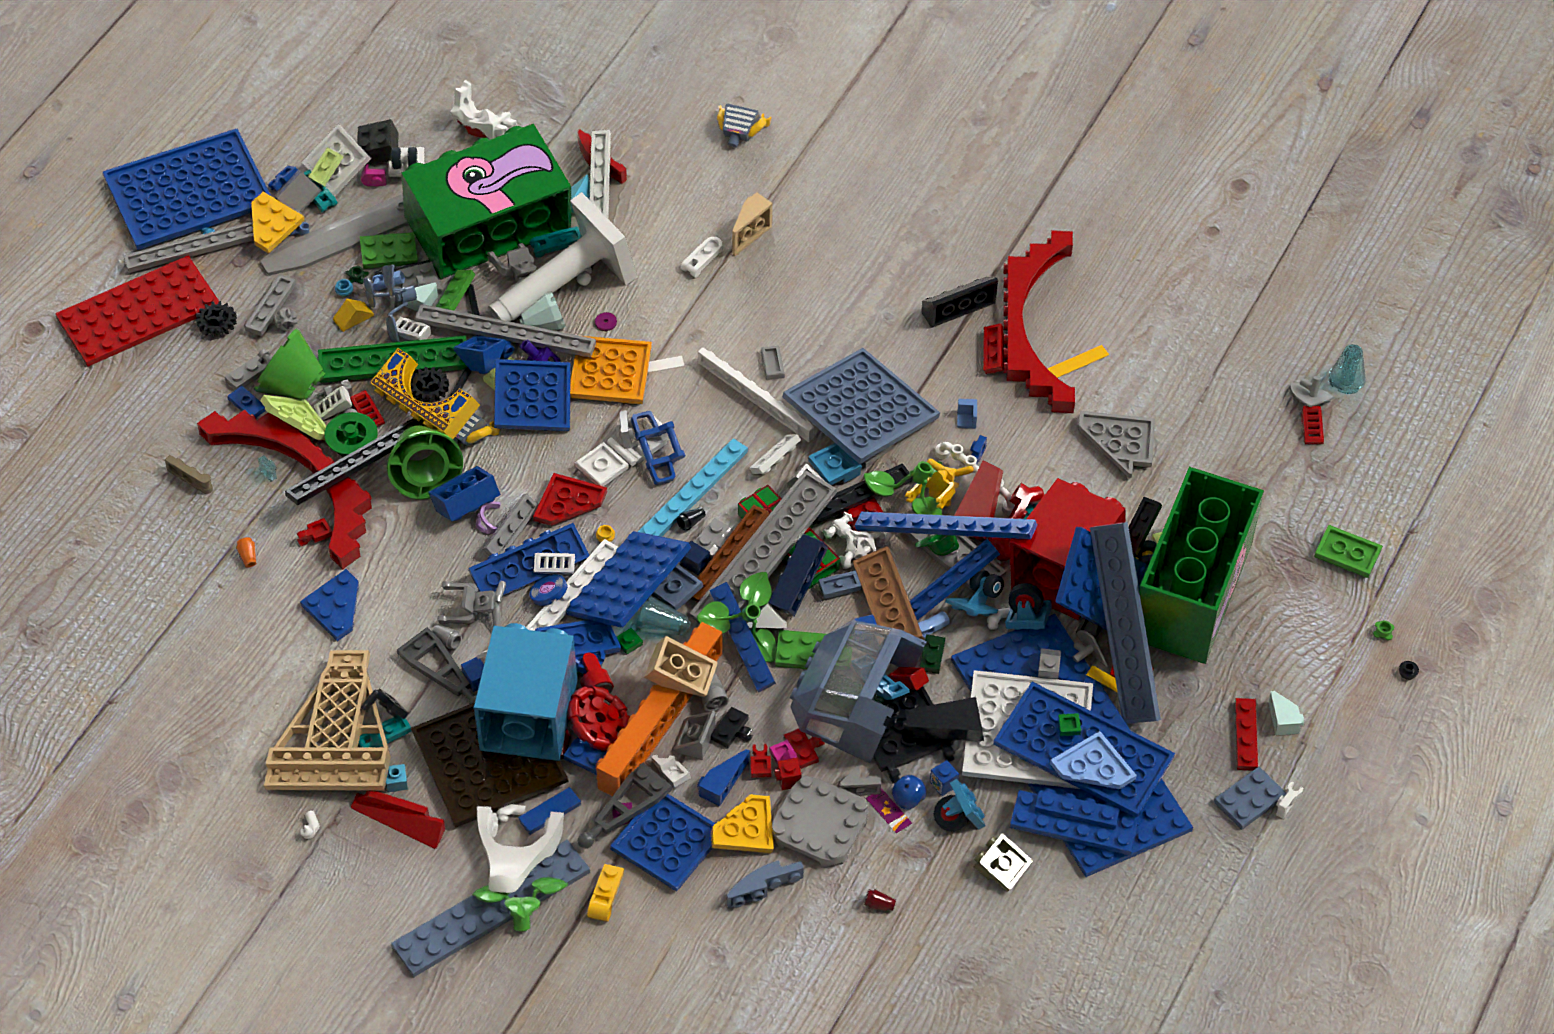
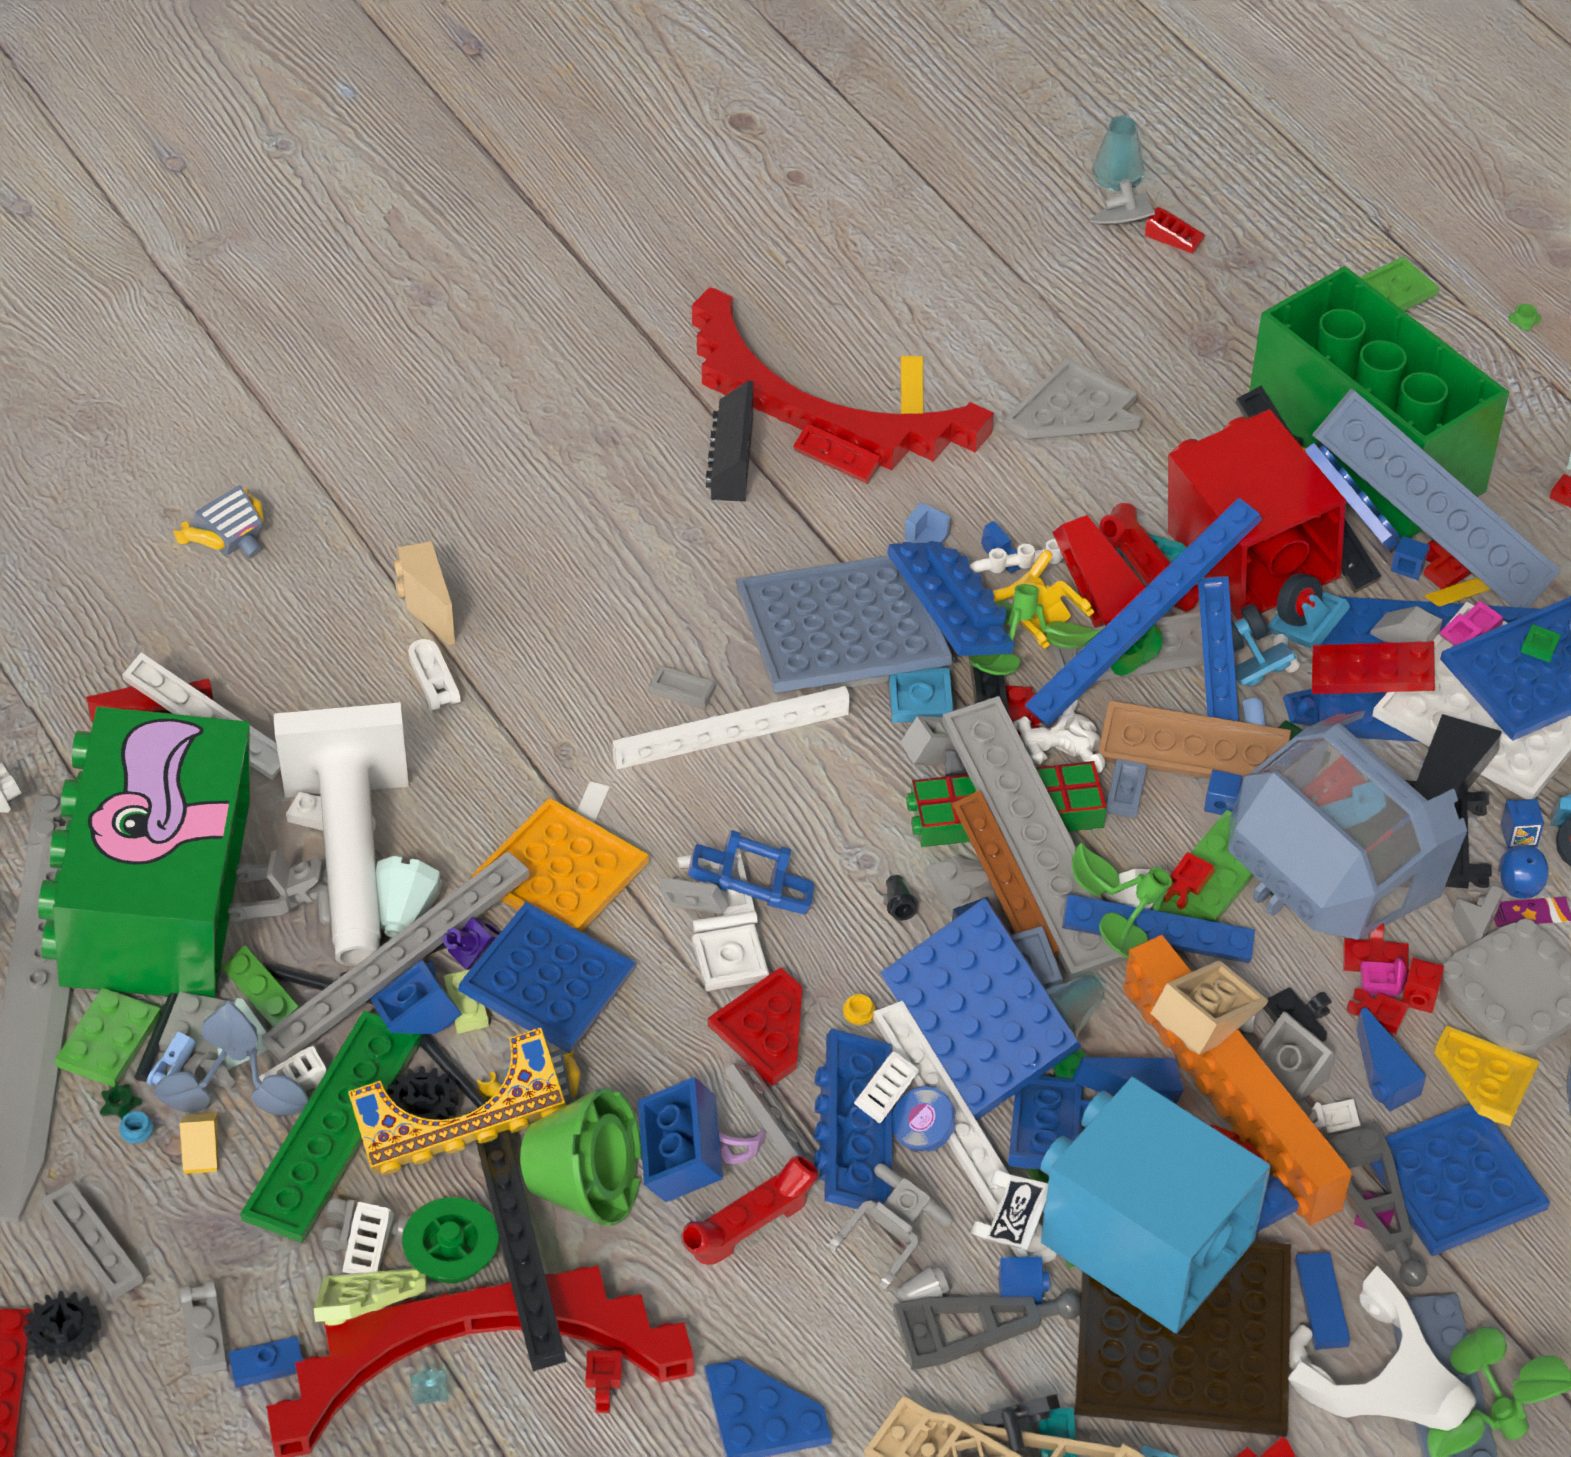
camera: 60 degrees left, 5 degrees down
bright green cone [254,328,326,400] -> none
light grey gear [274,308,298,331] -> none
red slope [350,390,385,427] -> none
teal plate [530,226,582,258] -> none
yellow plate [587,864,624,922] -> none
magenta wheel [595,312,617,331] -> none
medium azure plate [638,438,748,537] -> none
white plate [749,434,801,475] -> none
dark blue brick [769,534,828,617] -> none
light grey shield [1073,630,1108,667] -> none
none -> red plate [681,1156,819,1265]
none -> blue plate [887,541,1015,656]
none -> blue slope [1073,1057,1184,1105]
none -> red plate [1163,852,1215,910]
none -> blue piece [1283,689,1318,726]
none -> red plate [1312,641,1435,694]
none -> dark pink slope [1440,601,1503,646]

